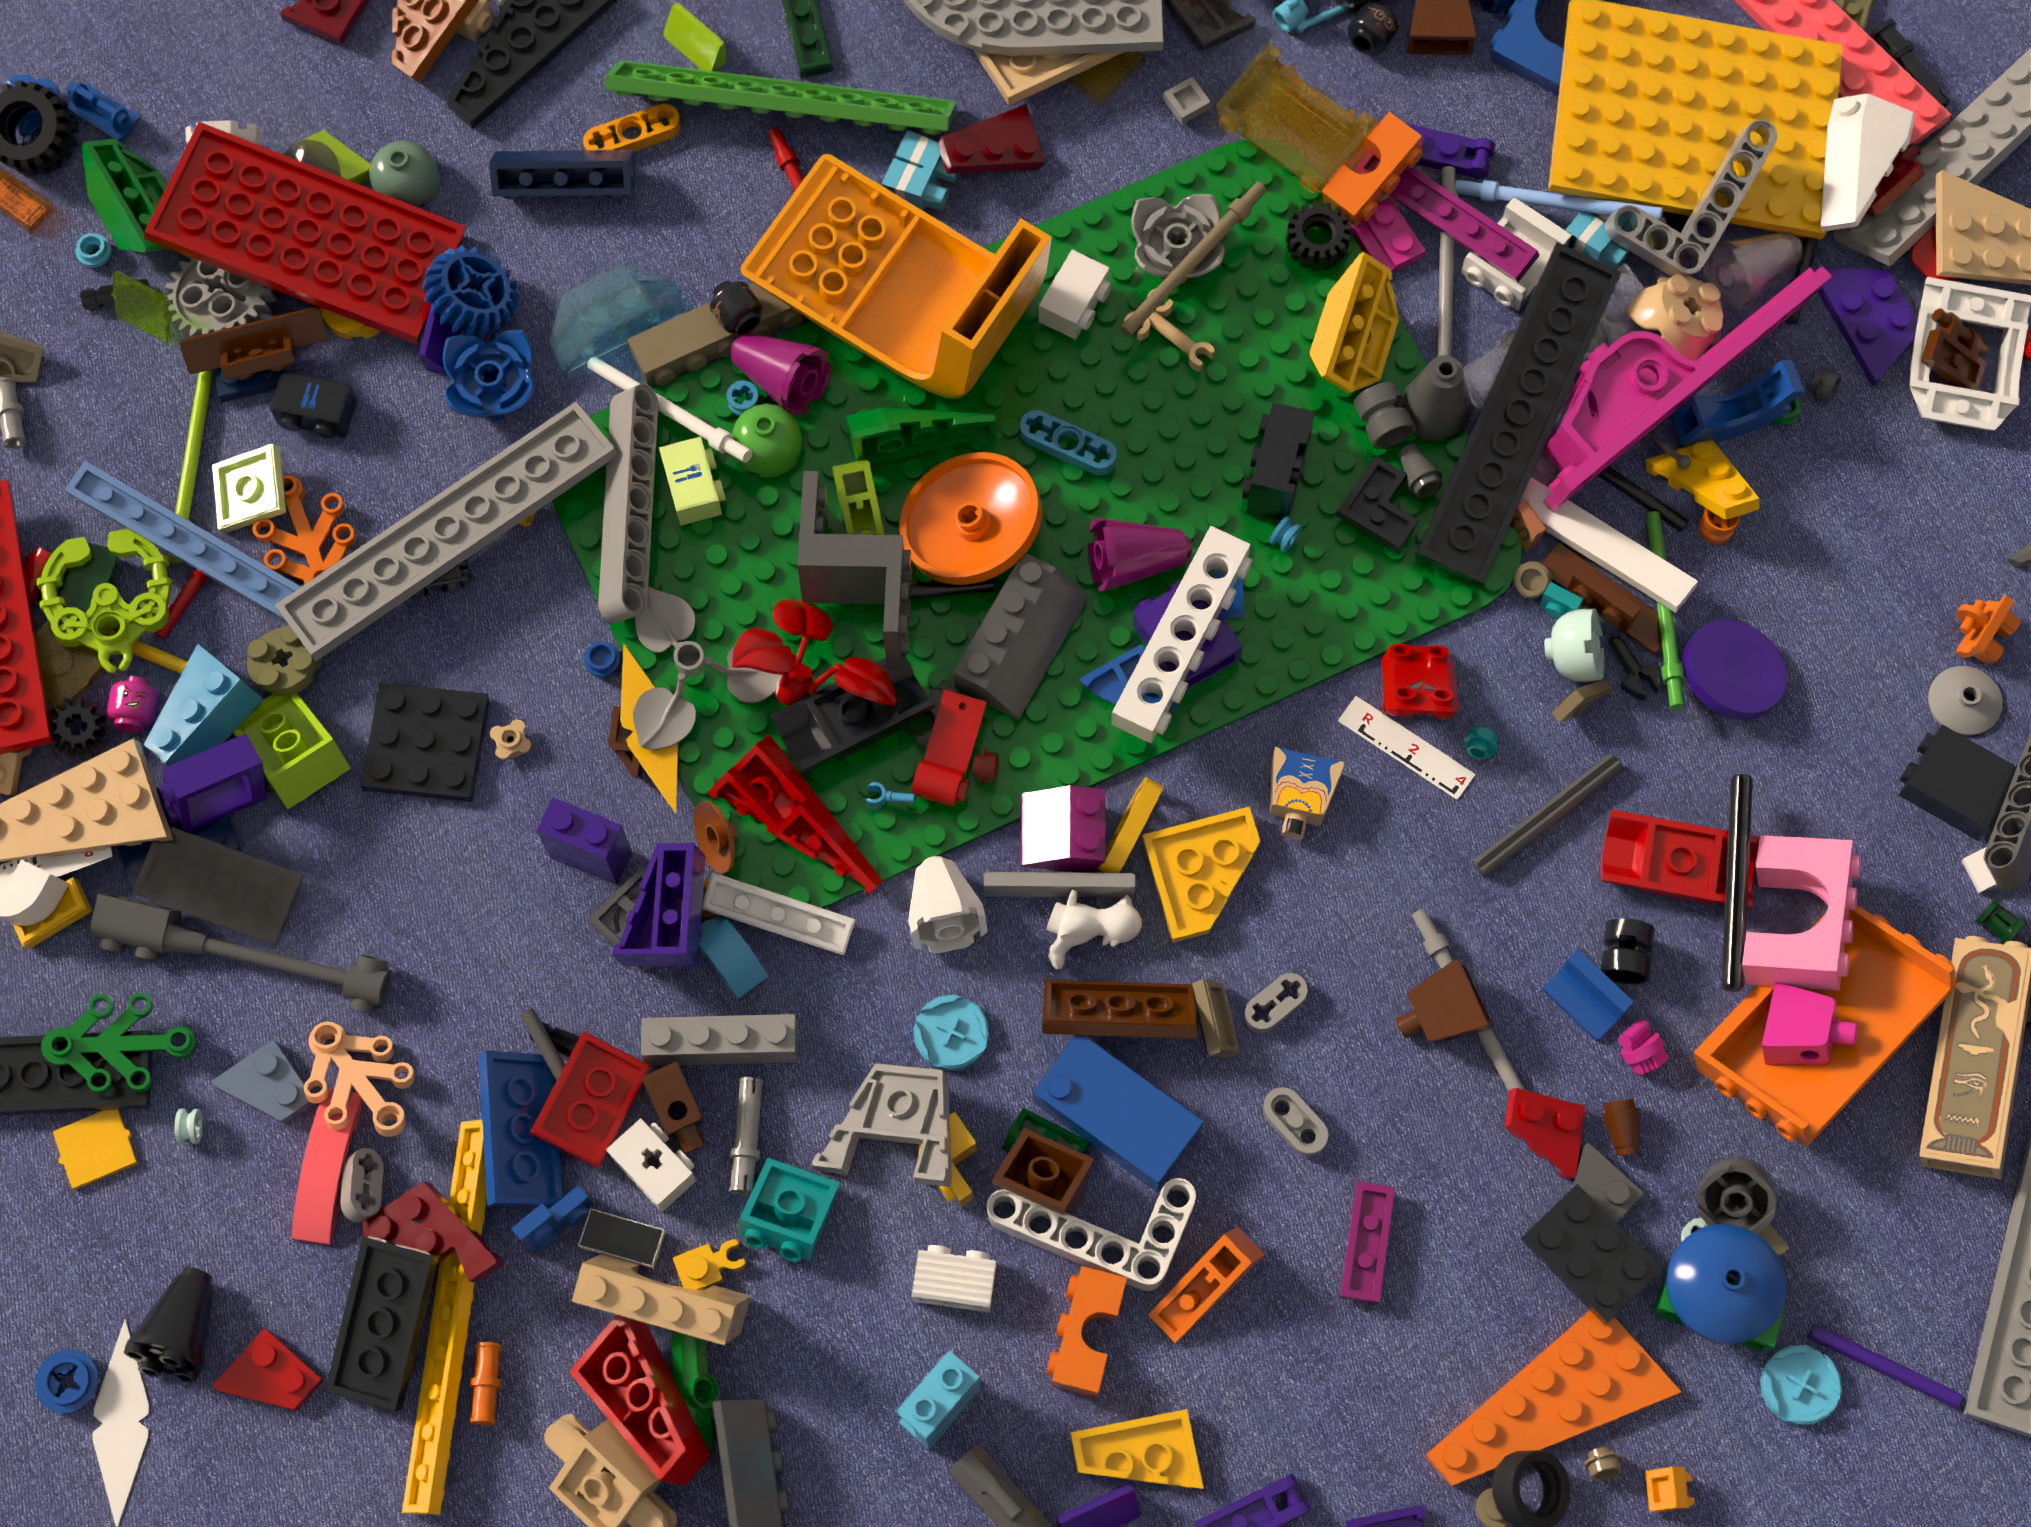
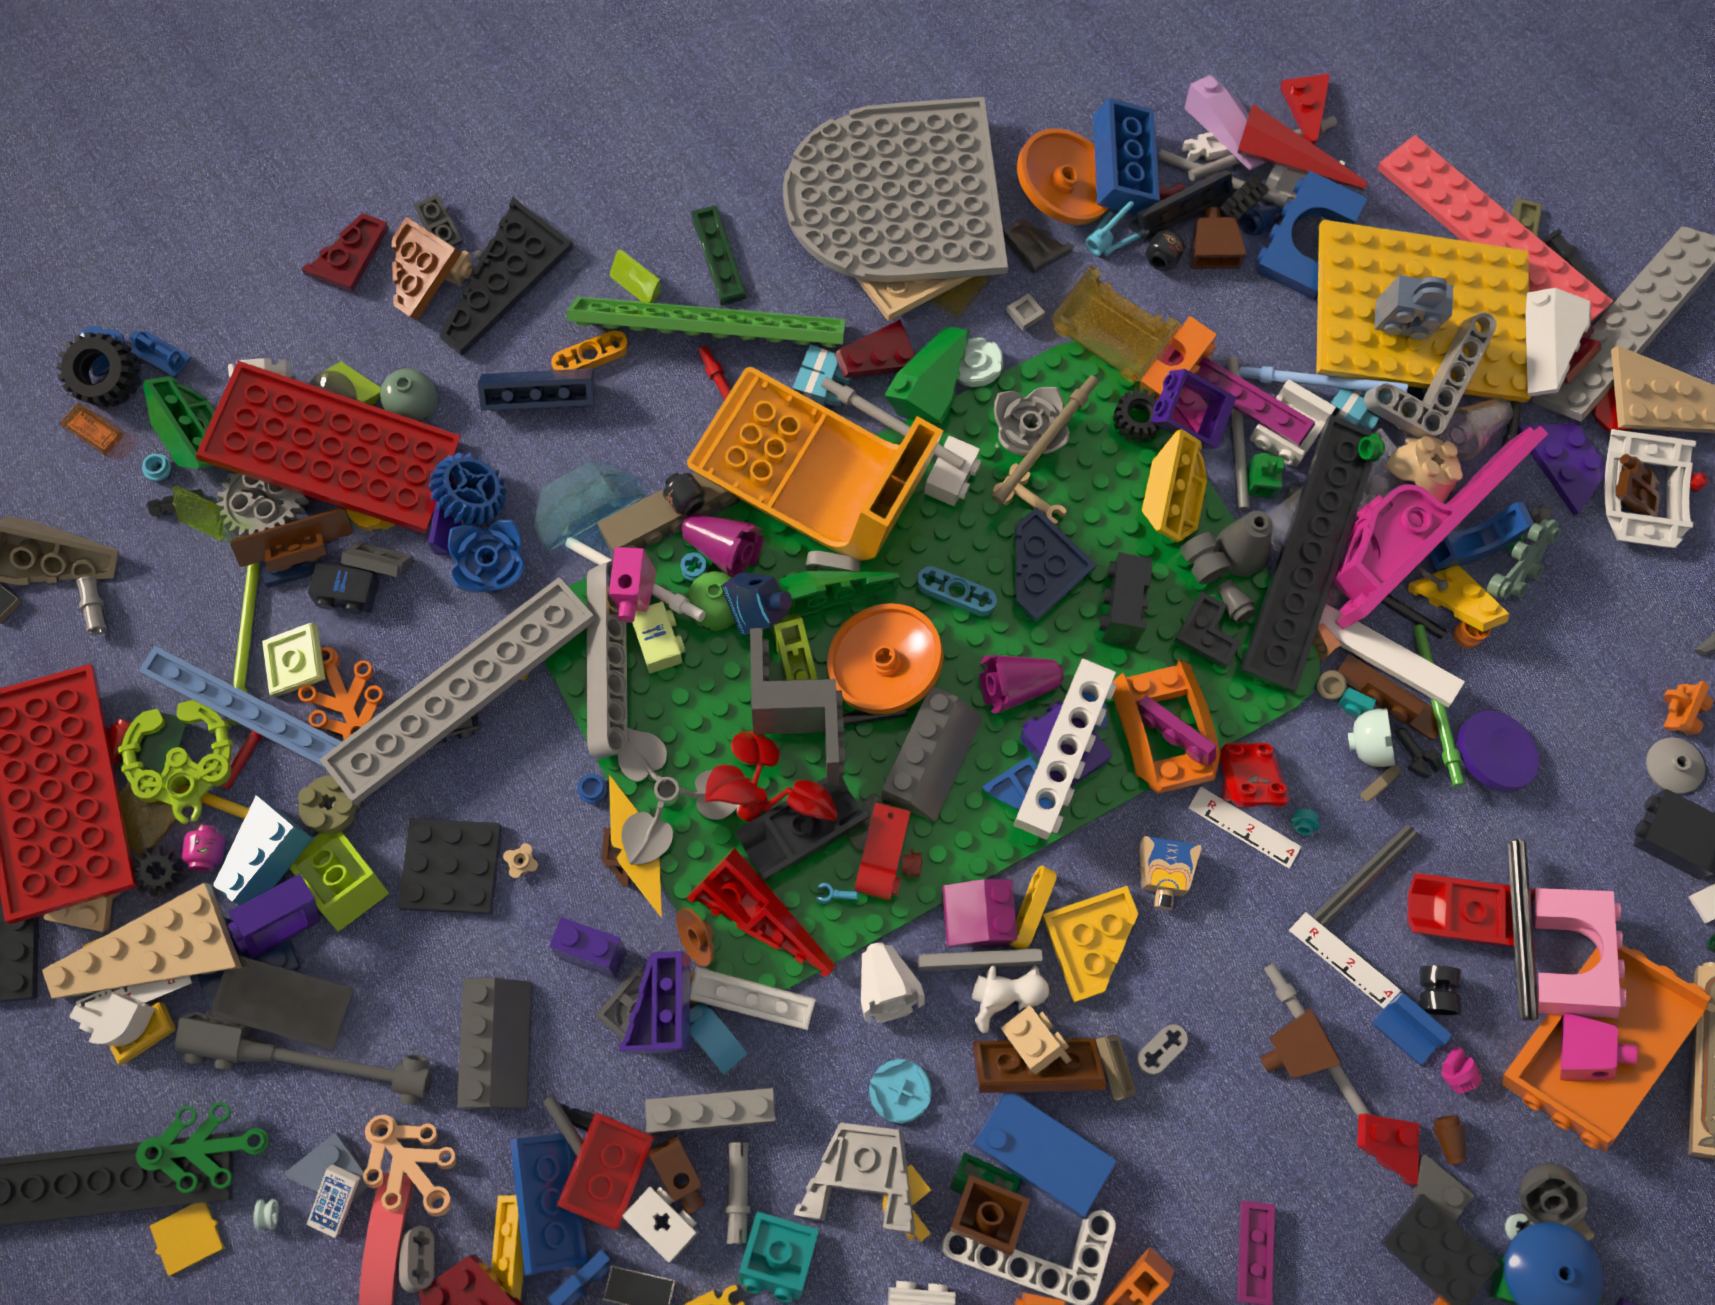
camera: 10 degrees left, 0 degrees up
light grey plate [1263,1087,1328,1157] -> none
dark azure bush [1269,516,1303,553] -> none
dark purple plate [1405,123,1496,179] -> none
none -> tile [307,1164,361,1238]
none -> dark grey plate [341,542,413,577]
none -> dark grey slope [457,978,532,1110]
none -> dark pink torso [610,547,656,623]
none -> dark blue torso [721,573,792,635]
none -> light grey beam [805,551,861,572]
none -> light grey bar [821,377,966,470]
none -> green wedge [884,326,969,424]
none -> light aqua tile [958,338,1003,387]
none -> tan bracket [1001,1005,1071,1075]
none -> dark blue plate [1015,507,1097,623]
none -> orange wedge [1112,659,1221,794]
none -> magenta plate [1138,695,1216,767]
none -> dark purple window [1151,369,1237,449]
none -> green brick [1248,453,1284,499]
none -> white sticker [1289,912,1401,1009]
none -> green plate [1359,434,1385,462]
none -> sand blue brick [1374,275,1453,340]
none -> sand green plant [1487,519,1561,599]

